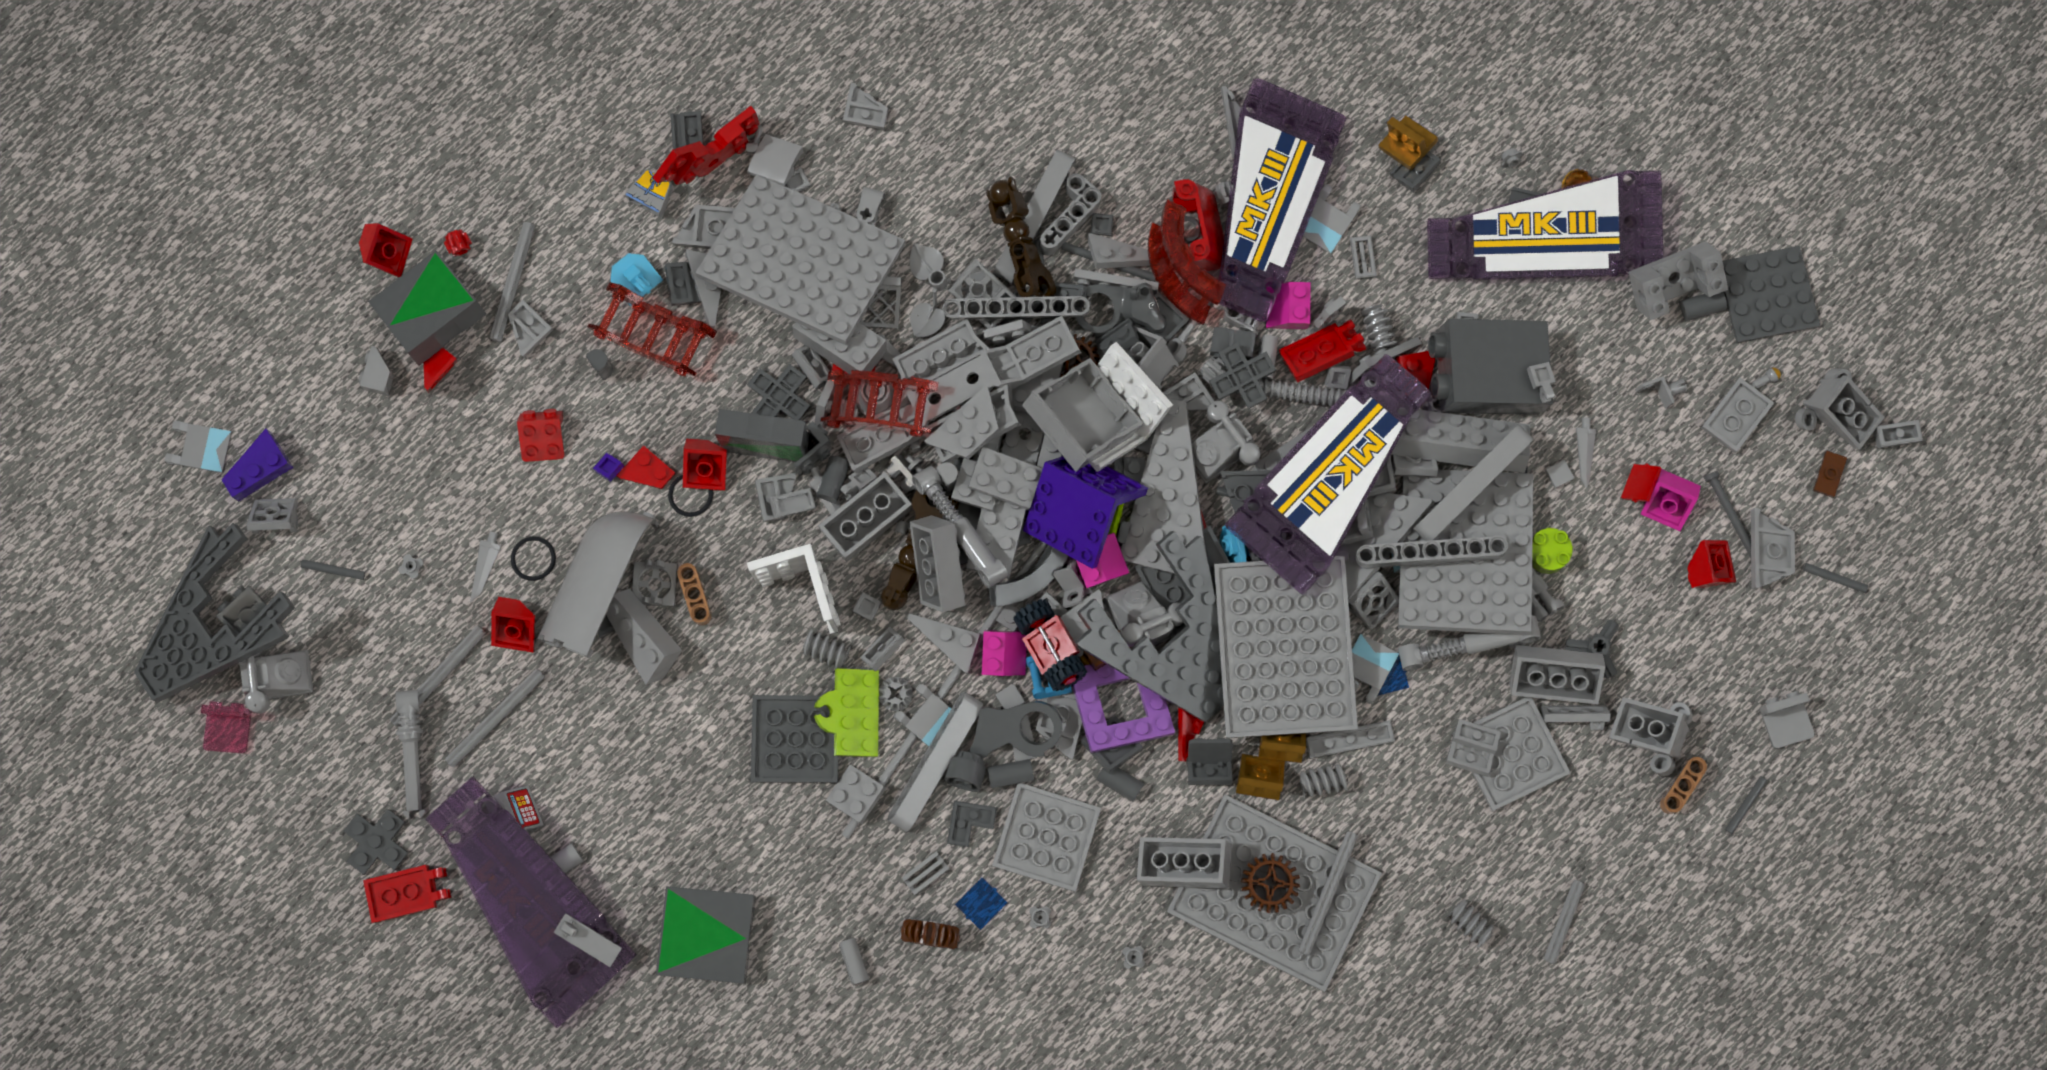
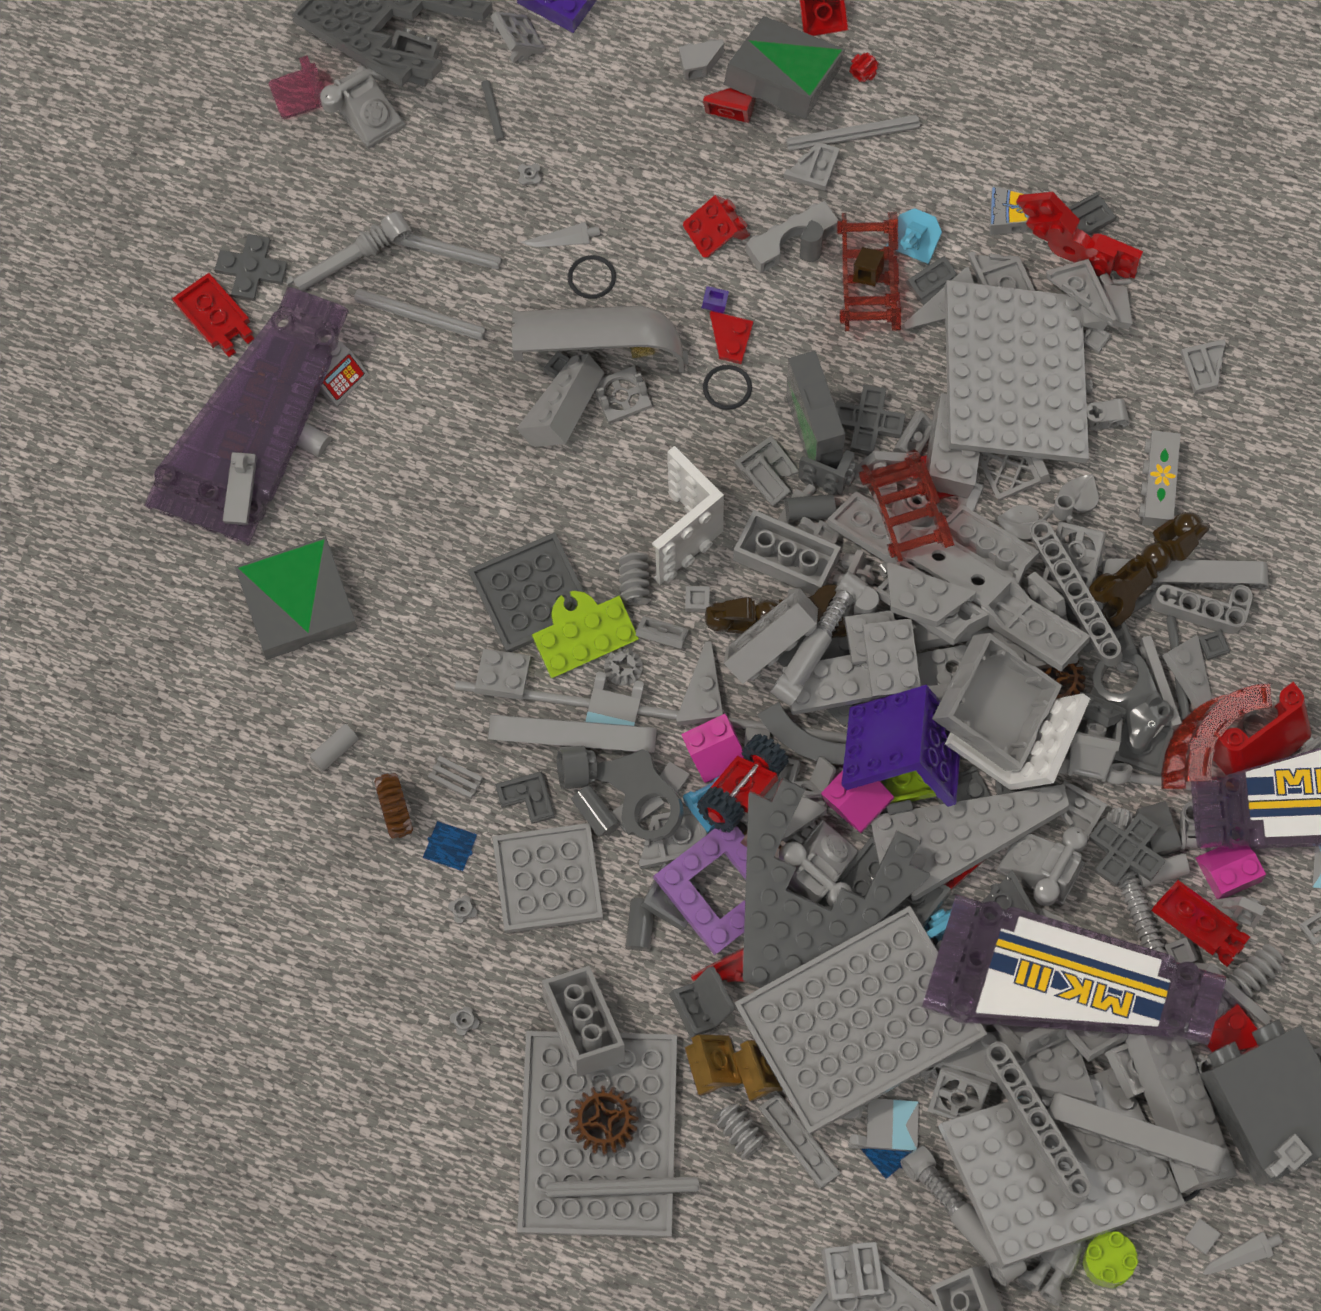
camera: 65 degrees right, 10 degrees down
red slope [491,596,535,653] -> none
medium nougat beam [677,563,712,626] -> none
red slope [682,438,727,491] -> none
none -> light grey arch [746,201,839,274]
none -> dark brown brick [853,247,884,287]
none -> light grey wing [1046,259,1117,327]
none -> light grey brick [1138,430,1181,527]

